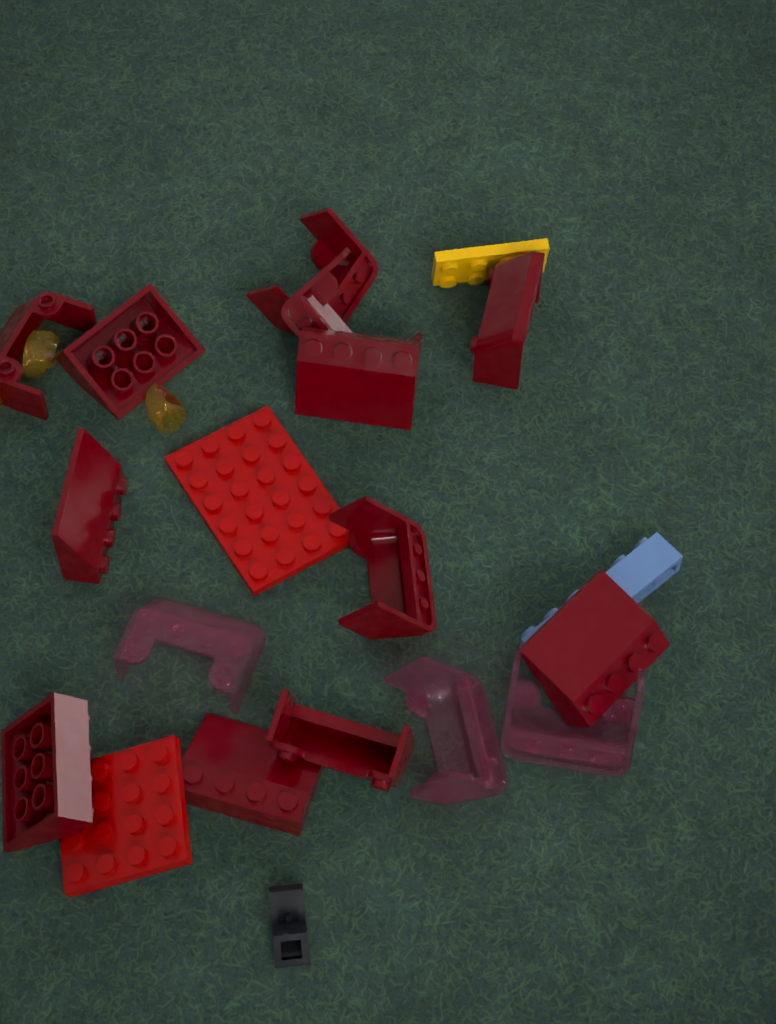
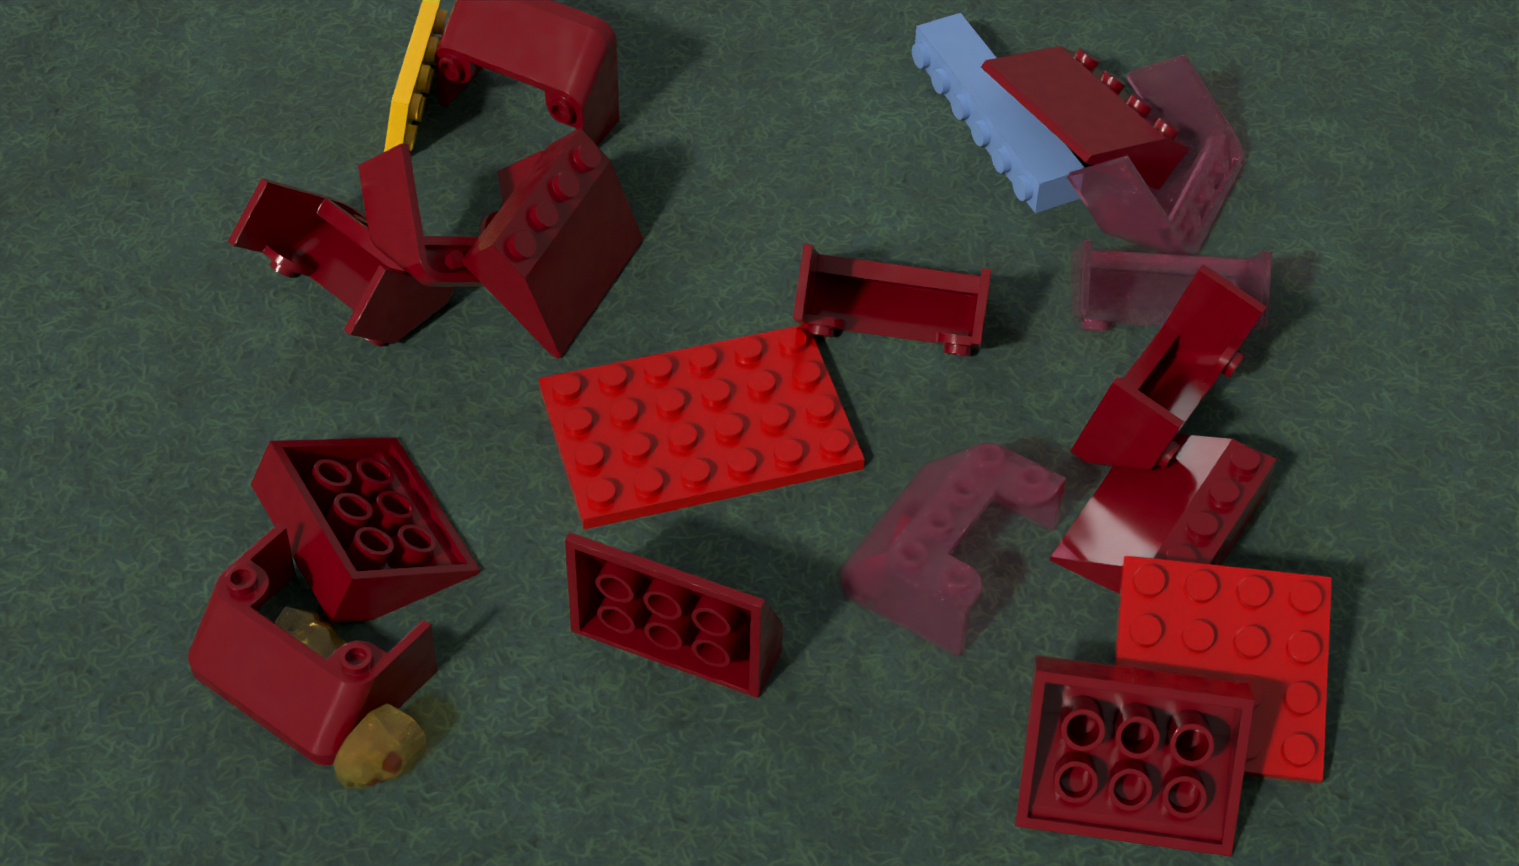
camera: 75 degrees left, 10 degrees down
clear yellow rock [145,383,186,434] -> none
black slope [269,884,310,968] -> none

